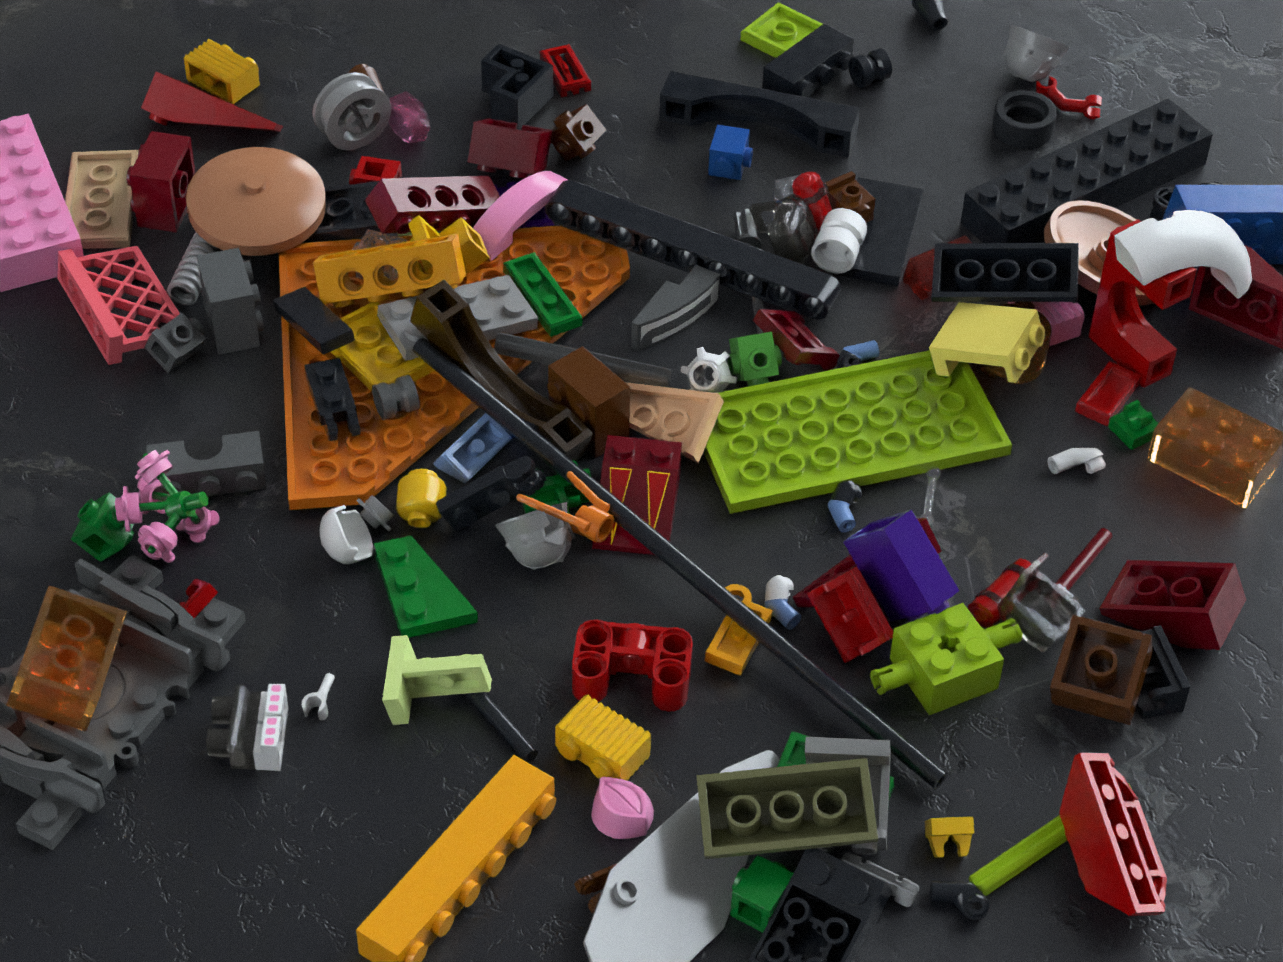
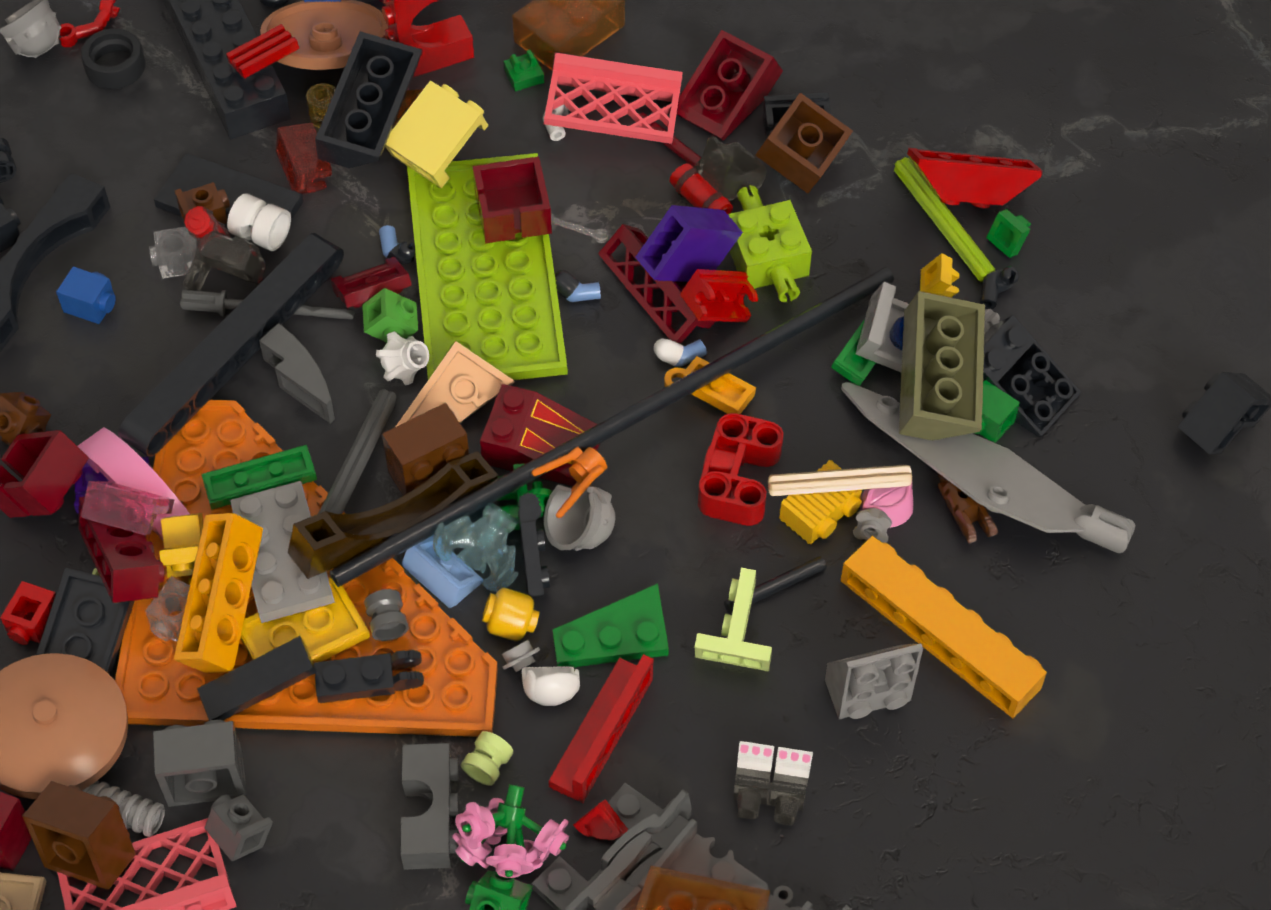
camera: 80 degrees left, 10 degrees up
white hand [301,673,335,720] -> none
red tile [1075,361,1142,426] -> none
none -> reddish brown brick [23,781,136,890]
none -> clear pink bracket [81,481,175,535]
none -> red tile [226,24,300,78]
none -> clear light blue animal [433,503,519,591]
none -> yellowish green wheel [461,731,513,786]
none -> dark red piece [472,156,552,244]
none -> coral fence [544,53,683,144]
none -> red fence [549,654,654,803]
none -> tan axle [768,465,912,496]
none -> light grey slope [825,643,923,719]
none -> light grey plate [853,508,892,543]
none -> green tile [986,209,1031,258]

